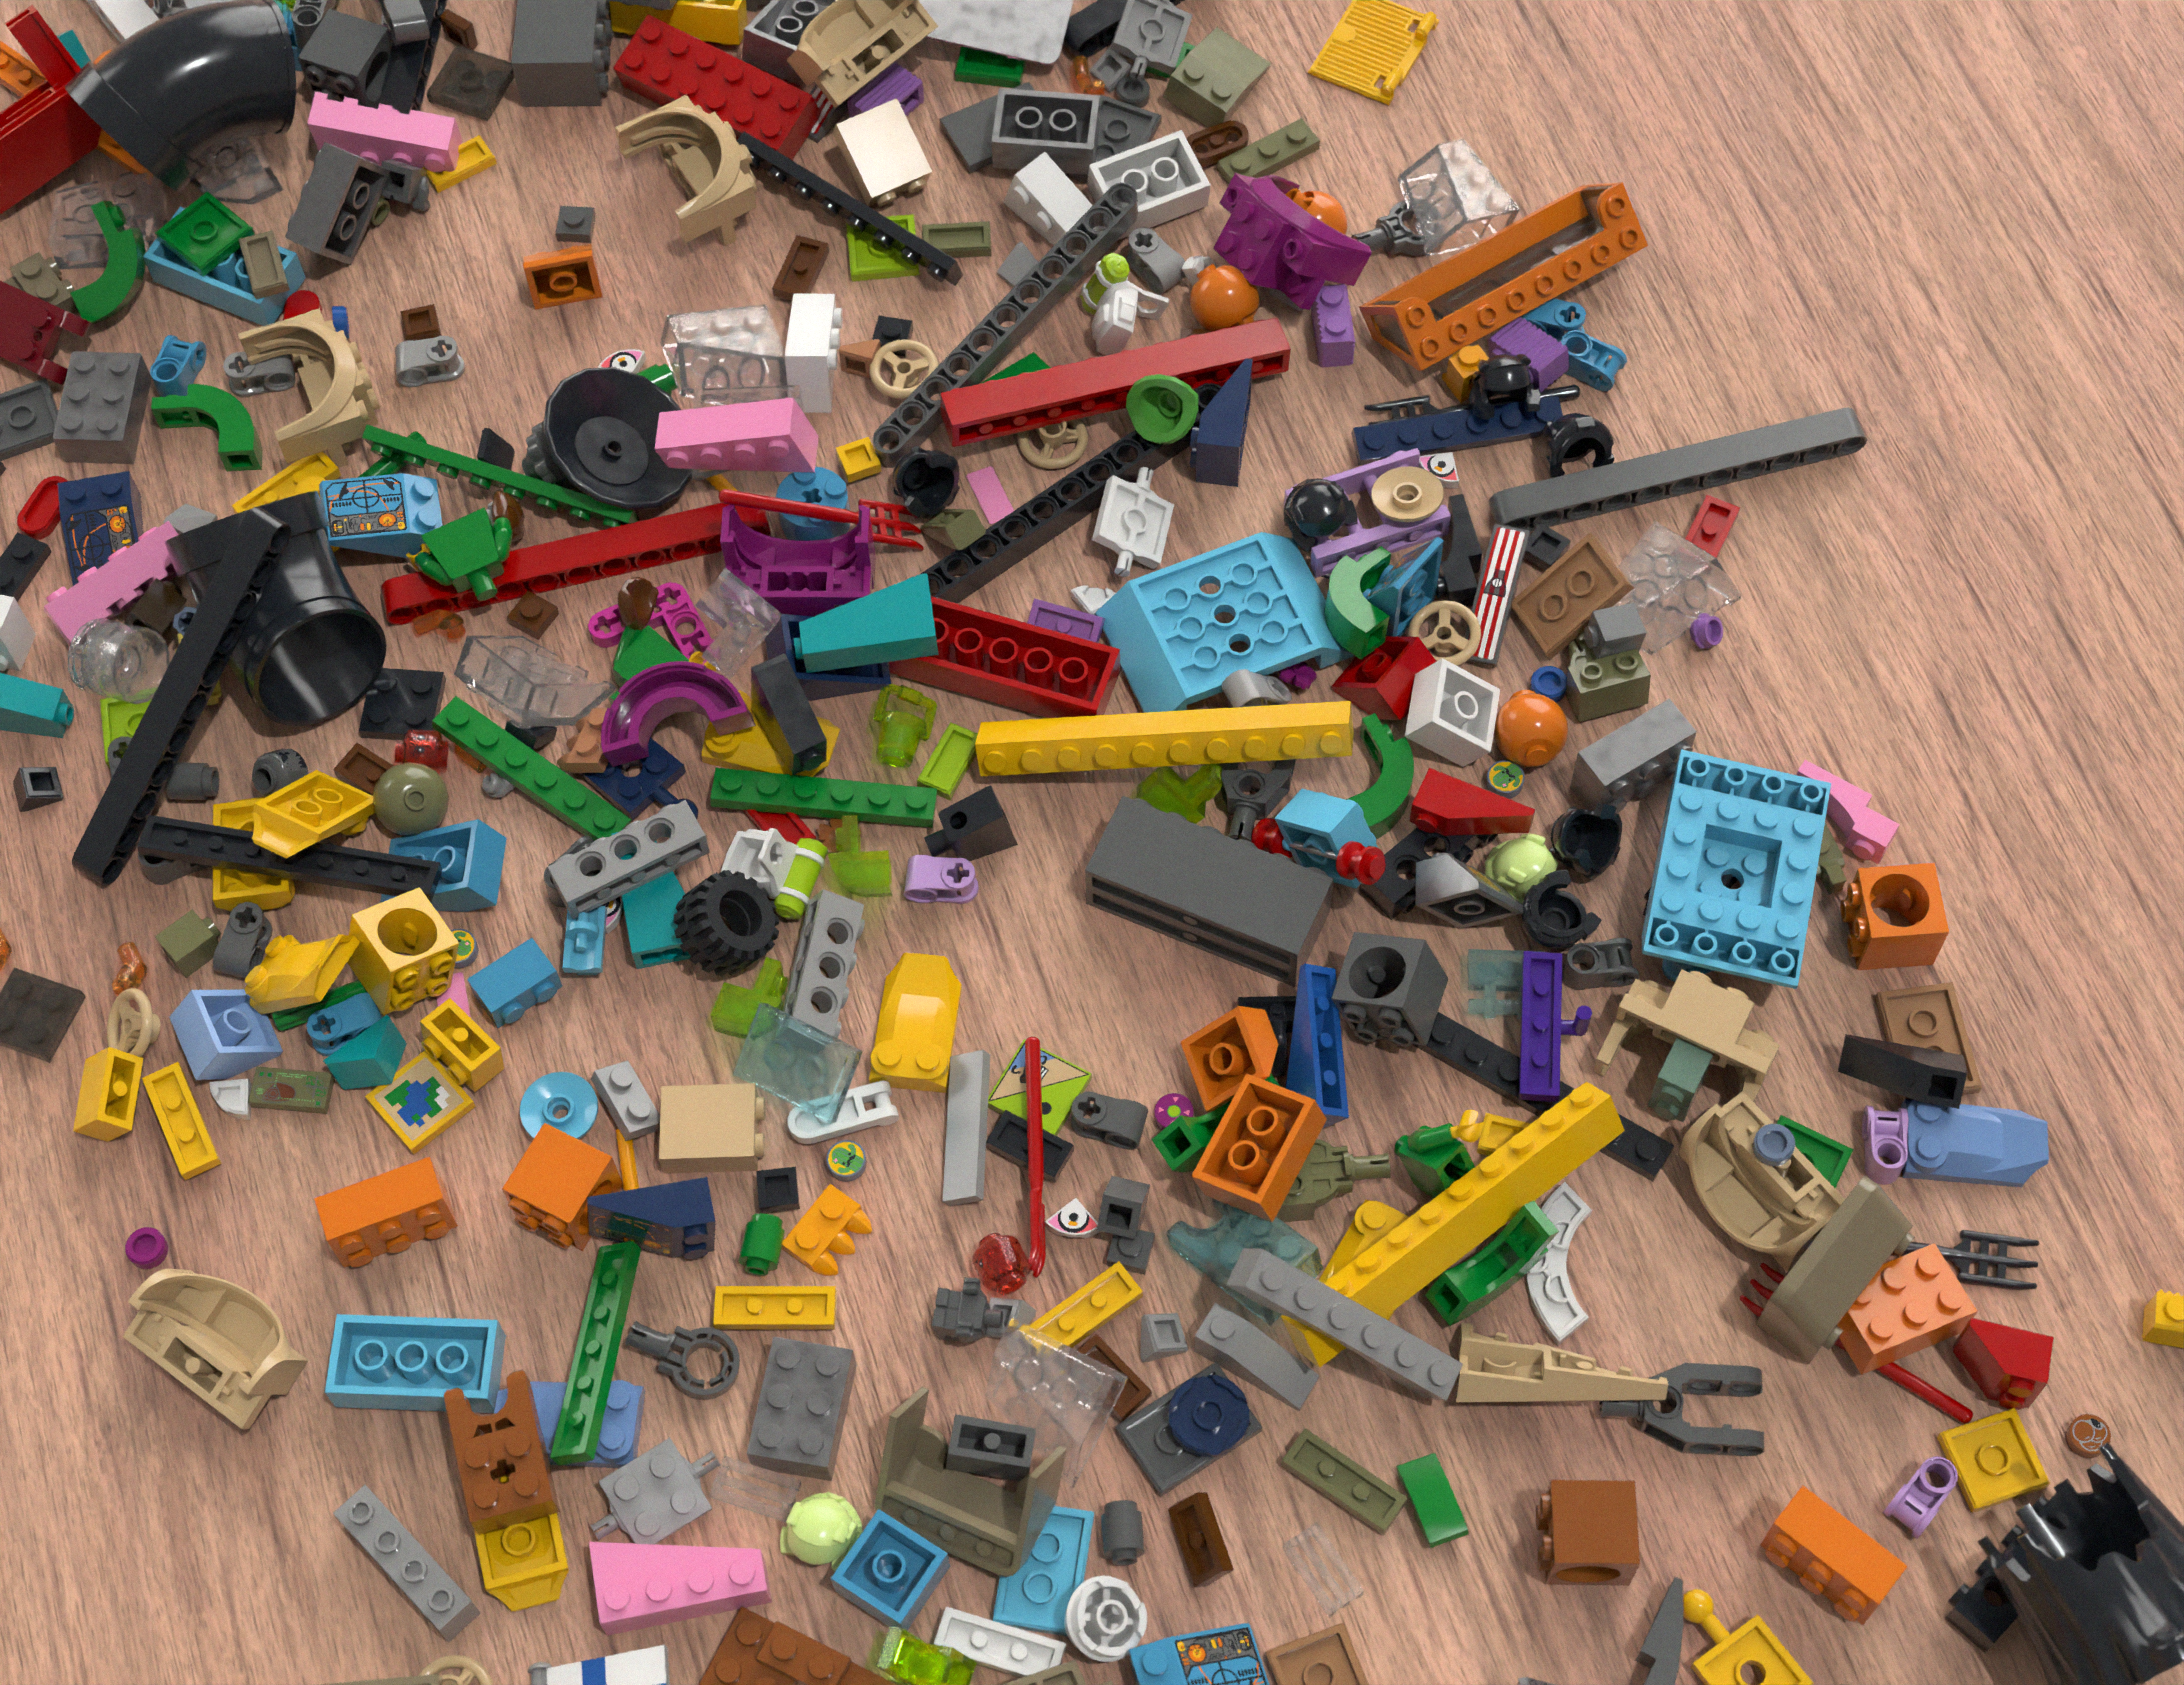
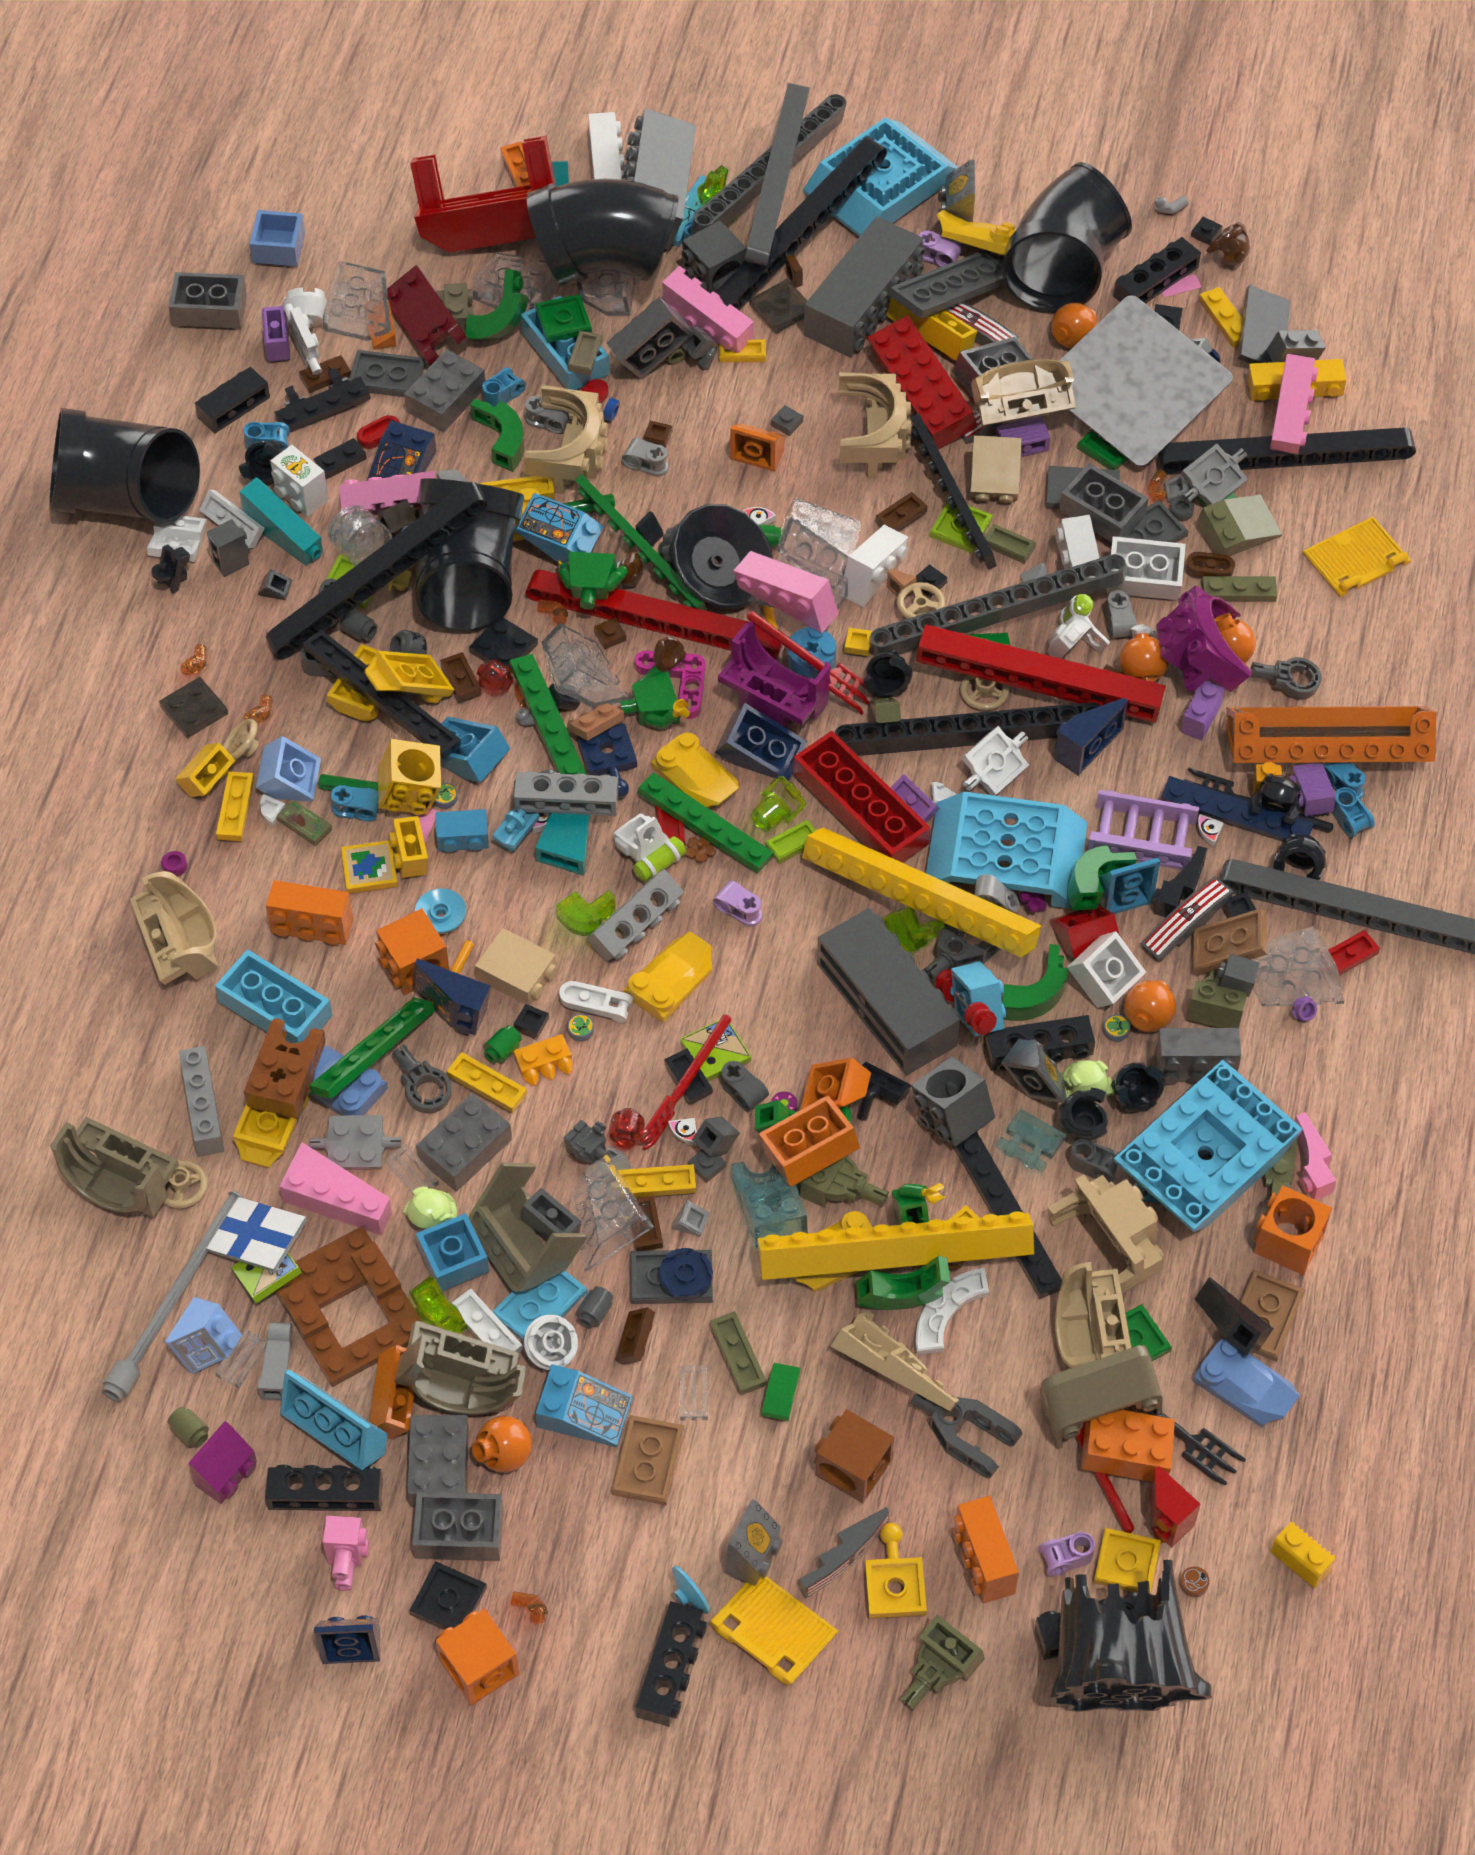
camera: 30 degrees right, 5 degrees down
olive brick [155,909,221,978] -> none
dark grey piece [213,902,273,978] -> none
yellow slope [245,934,361,1015] -> none
teal slope [323,1015,407,1090] -> none
olive cylinder [373,762,449,836] -> none
light grey plate [591,1060,660,1141] -> none
magenta brick [601,661,756,767] -> none
black tyre [673,870,779,976] -> none
clear brick [695,567,782,679] -> none
clear light blue tile [733,1003,863,1124] -> none
black slope [751,653,827,775] -> none
teal slope [794,573,939,673] -> none
clear neon green brick [828,815,892,897] -> none
black torso [924,785,1018,861] -> none
light grey tile [943,1050,990,1206] -> none
bright pink sticker [966,466,1014,524] -> none
bright green helmet [1126,374,1198,444] -> none
light grey slope [1194,1303,1319,1411] -> none
light grey arch [1226,1248,1463,1401] -> none
black helmet [1284,478,1358,553] -> none
blue slope [1286,964,1349,1129] -> none
tan dish [1371,466,1444,522] -> none
clear wedge [1397,139,1520,256] -> none
tan piece [1408,600,1481,666] -> none
red slope [1409,768,1535,836] -> none
dark purple plate [1519,951,1592,1102] -> none
blue tile [1530,666,1567,703] -> none
sand green brick [1648,1038,1713,1123] -> none
sand blue tile [1753,1124,1795,1166] -> none
lavender piece [1862,1105,1908,1185] -> none

